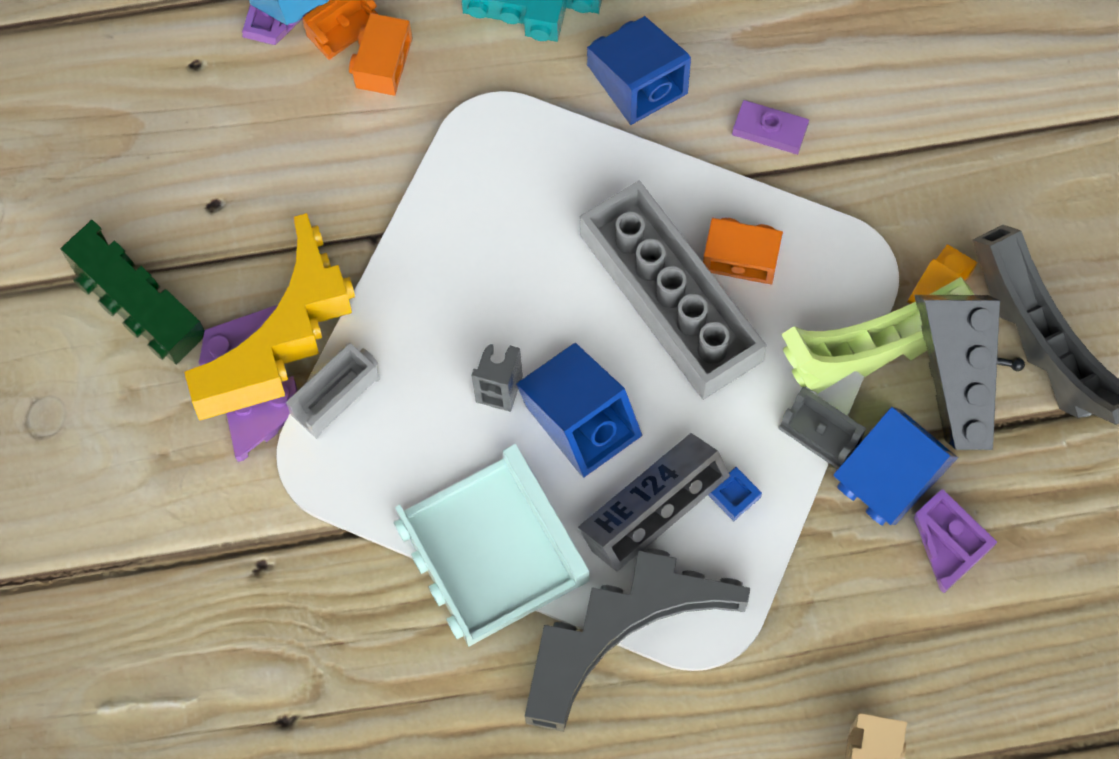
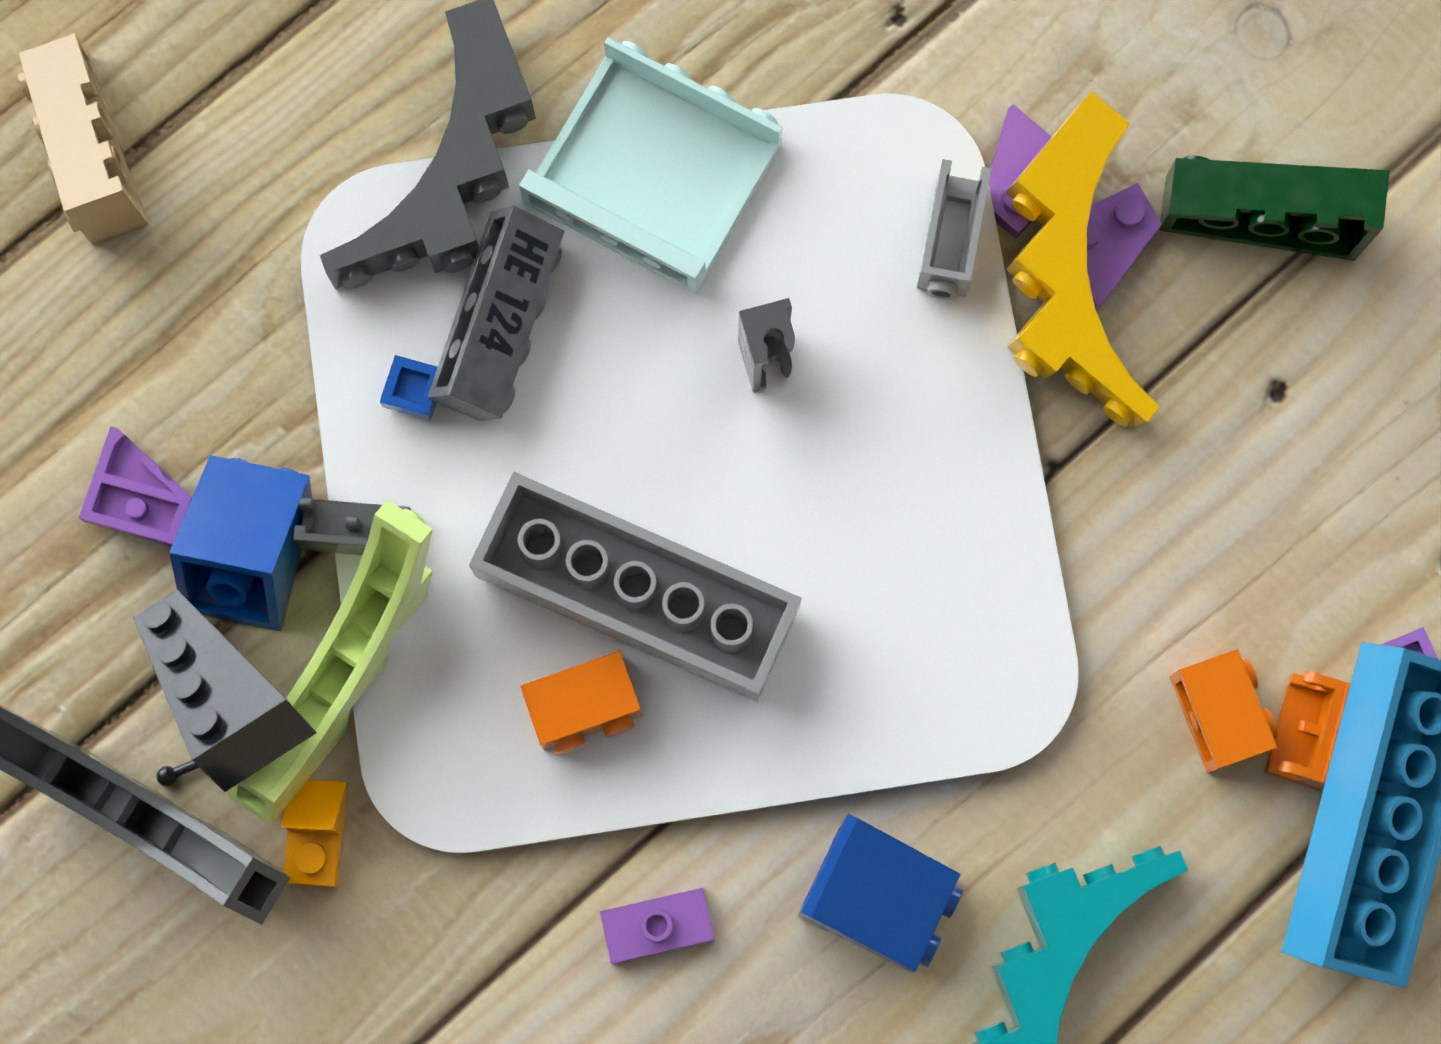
camera: 145 degrees right, 10 degrees up
blue slope [516,342,643,478] -> none

